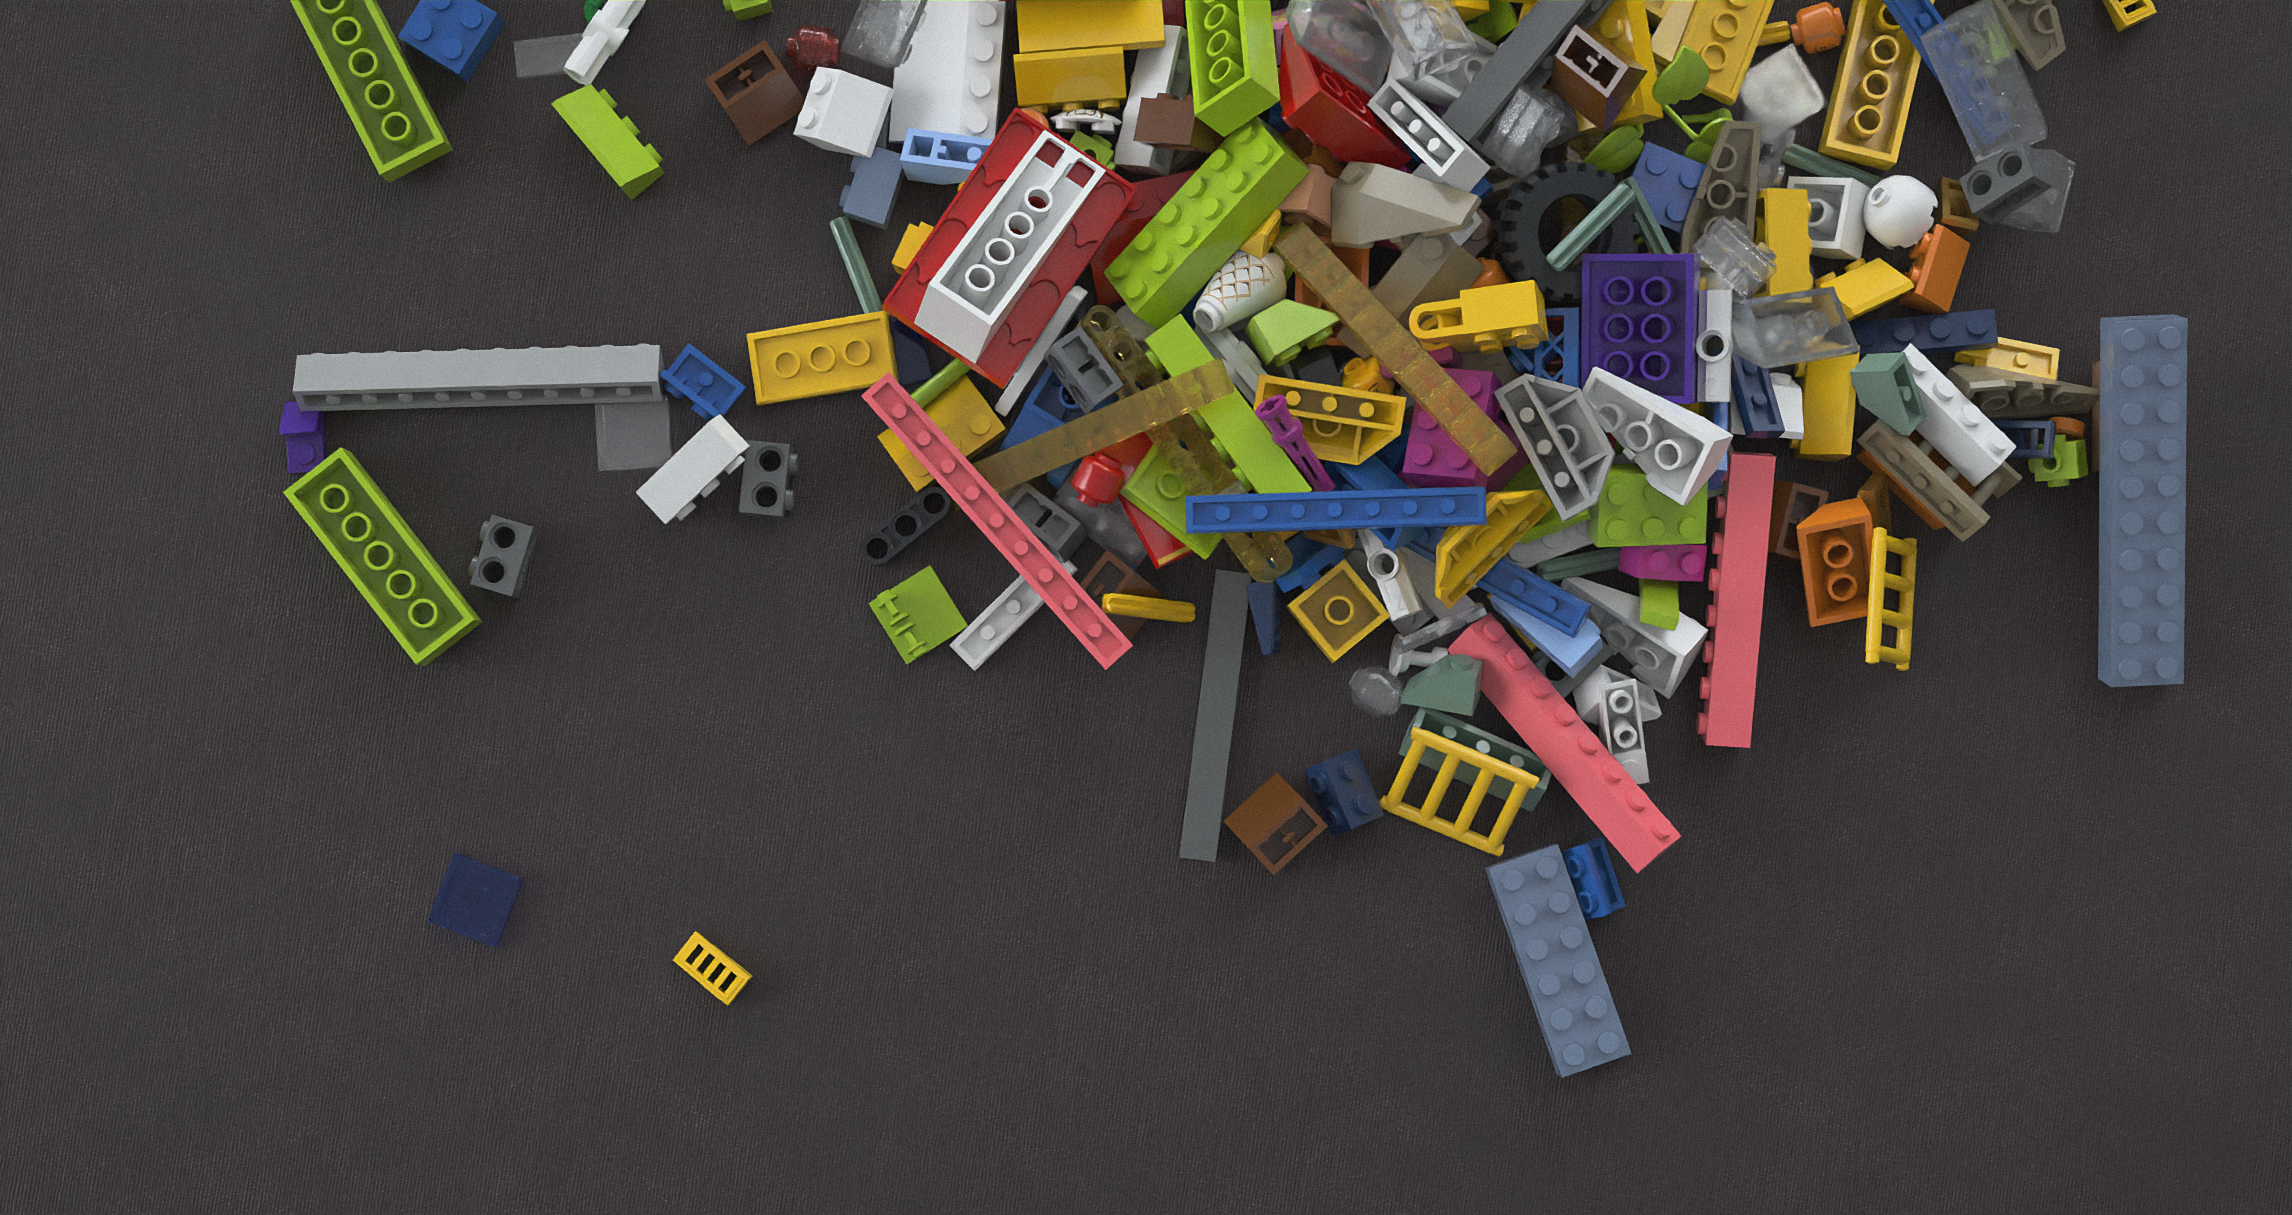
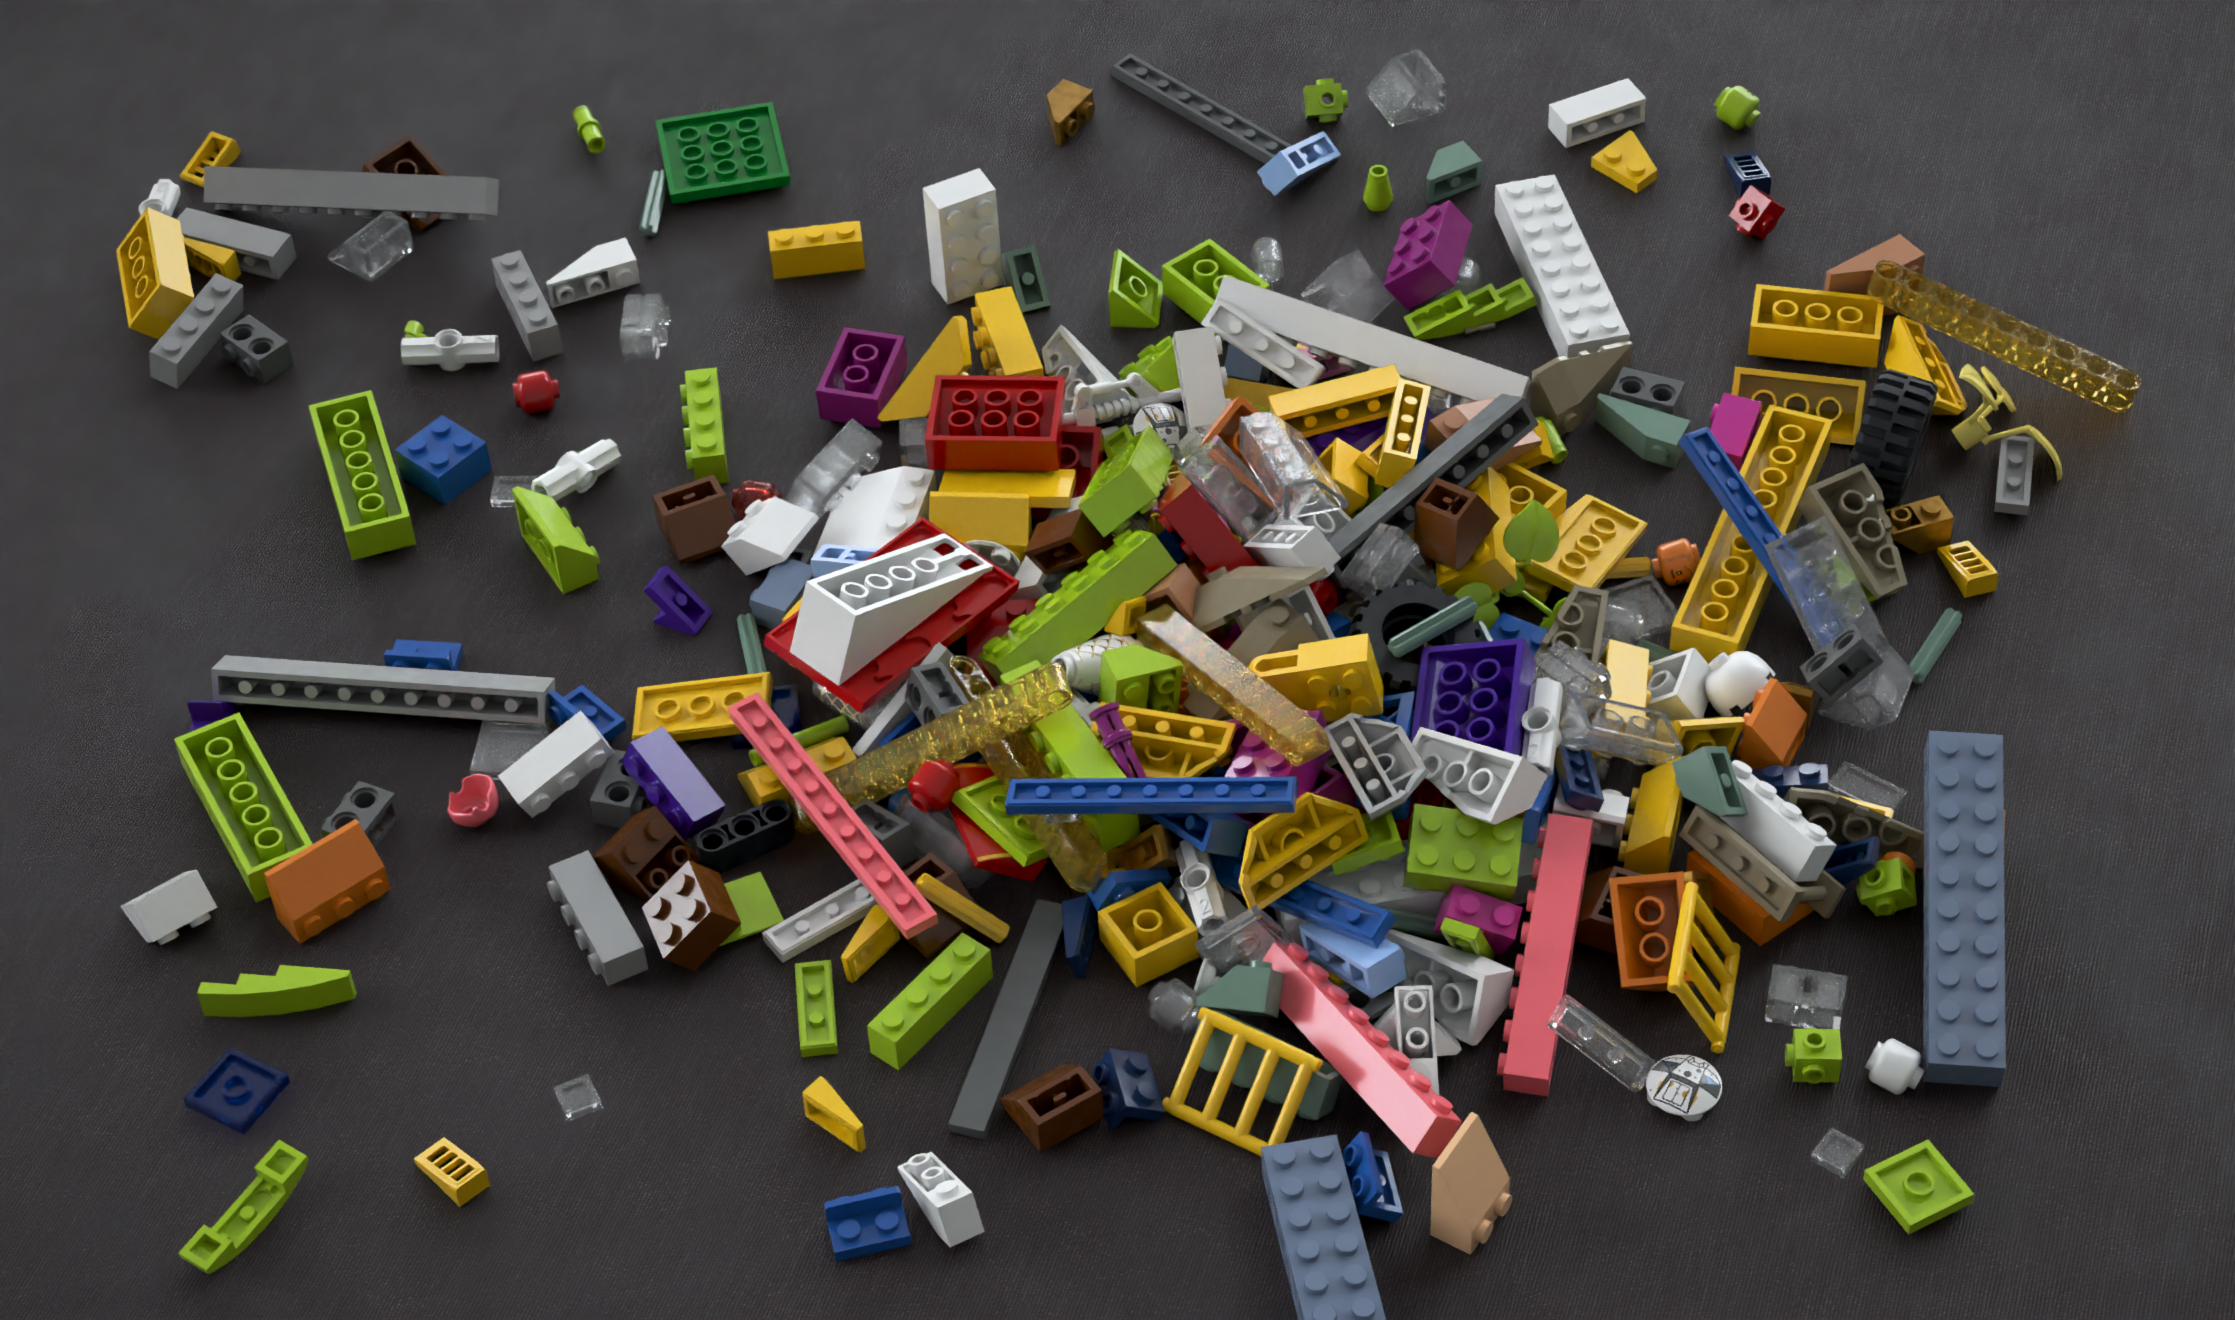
camera: 10 degrees right, 40 degrees down
none -> white slope [121,870,217,945]
none -> lime slope [178,1140,309,1274]
none -> lime slope [197,965,356,1017]
none -> orange slope [264,819,391,944]
none -> blue bracket [383,639,464,671]
none -> coral hair [447,774,500,827]
none -> light grey brick [547,850,648,986]
none -> clear tile [553,1074,602,1122]
none -> reddish brown slope [593,806,699,903]
none -> brick [621,726,726,840]
none -> reddish brown brick [642,860,741,971]
none -> dark purple slope [643,565,713,635]
none -> lime tile [795,960,838,1057]
none -> yellow slope [802,1076,866,1153]
none -> blue bracket [824,1186,911,1262]
none -> yellow slope [841,904,901,983]
none -> lime brick [867,933,993,1070]
none -> white slope [898,1152,985,1247]
none -> light nougat slope [1430,1112,1512,1255]
none -> clear tile [1547,994,1656,1093]
none -> white dish [1646,1055,1722,1121]
none -> clear brick [1765,964,1848,1029]
none -> lime brick [1785,1028,1842,1083]
none -> clear tile [1811,1127,1865,1178]
none -> clear tile [1829,761,1908,815]
none -> lime plate [1863,1140,1974,1235]
none -> white head [1865,1039,1925,1095]
none -> sand green axle [1905,608,1962,684]

